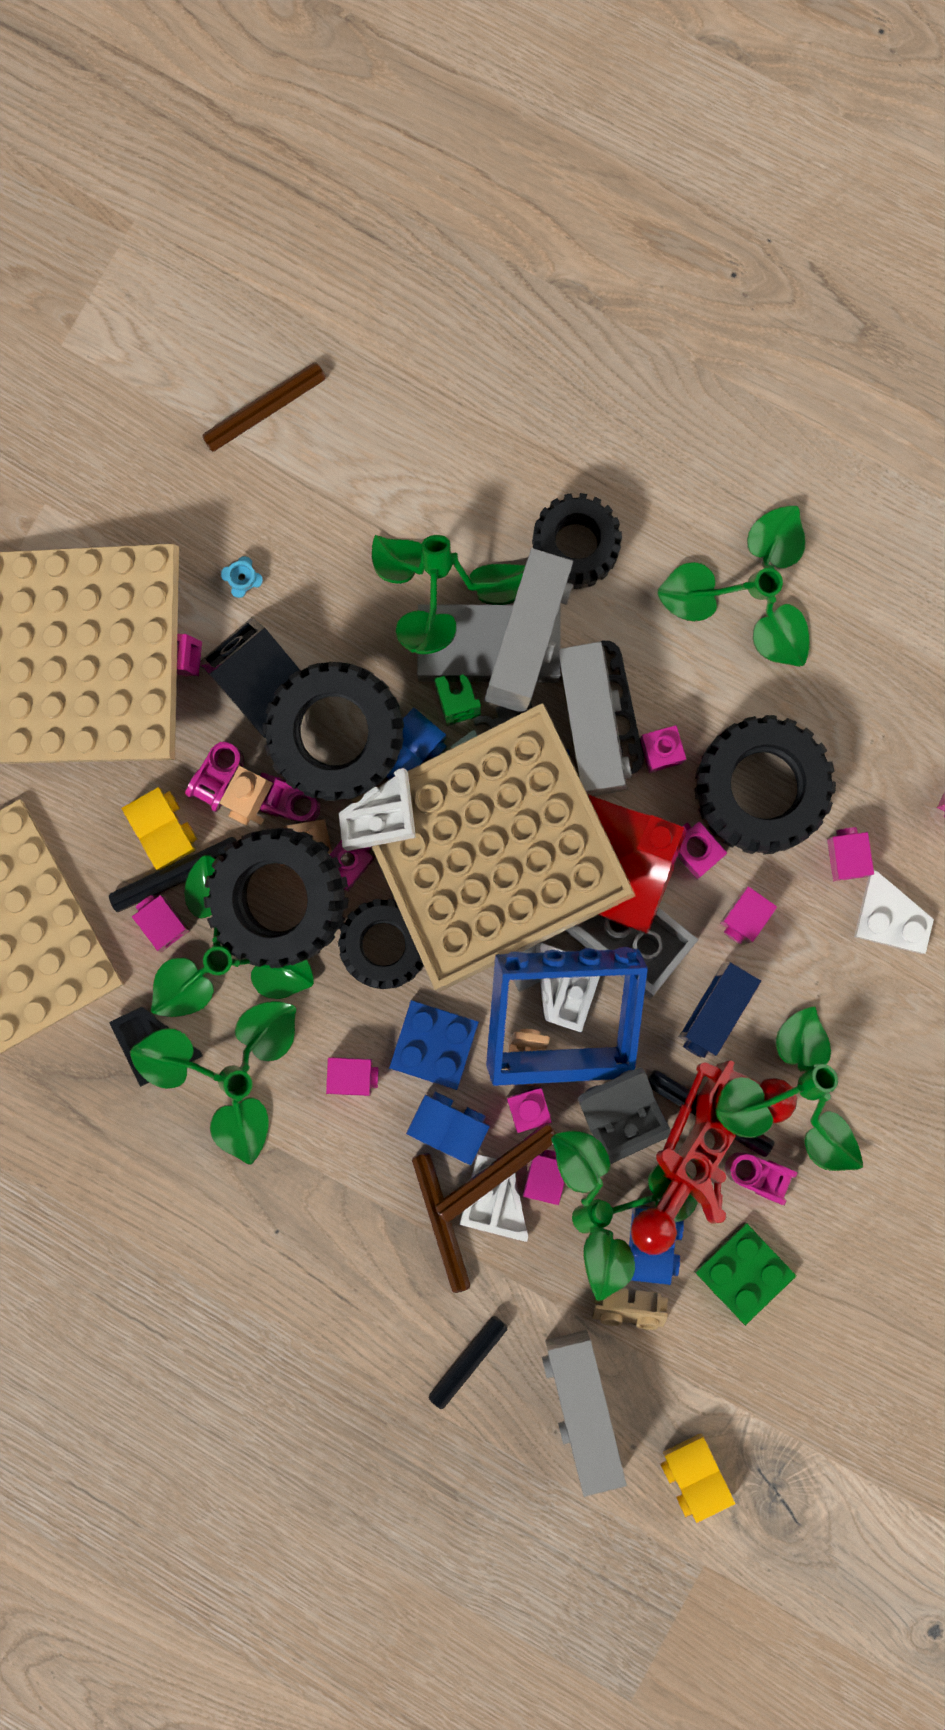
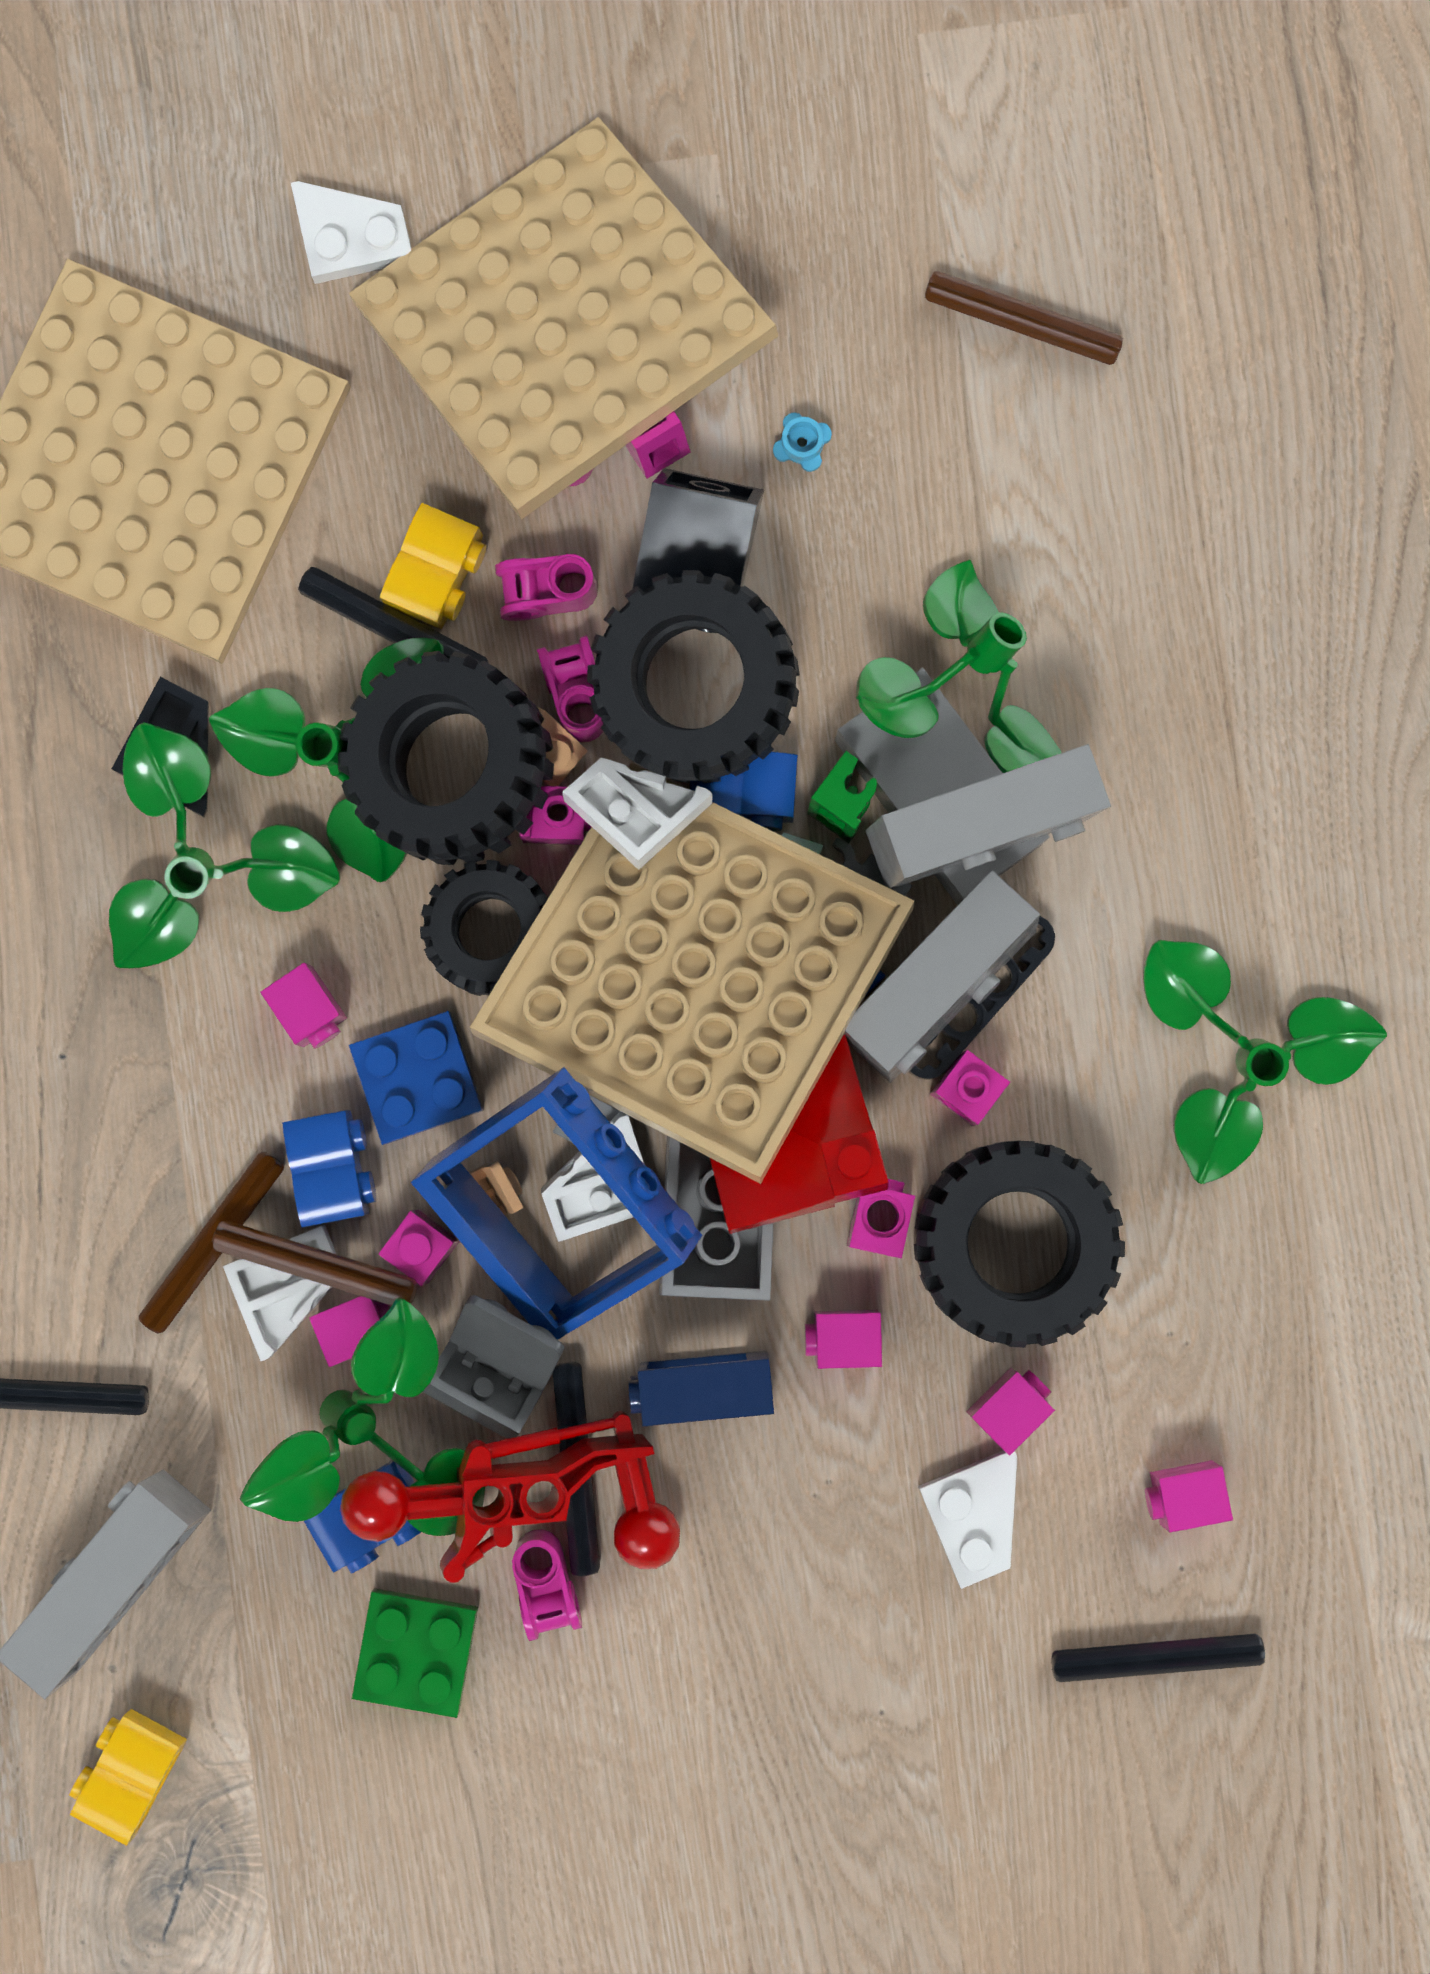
camera: 55 degrees right, 0 degrees up
dark pink brick [132,895,190,952] -> none
light nougat bracket [219,766,273,826] -> none
black tyre [532,493,622,589] -> none
tan hinge [592,1289,668,1330] -> none
green plant [716,1007,863,1171] -> none

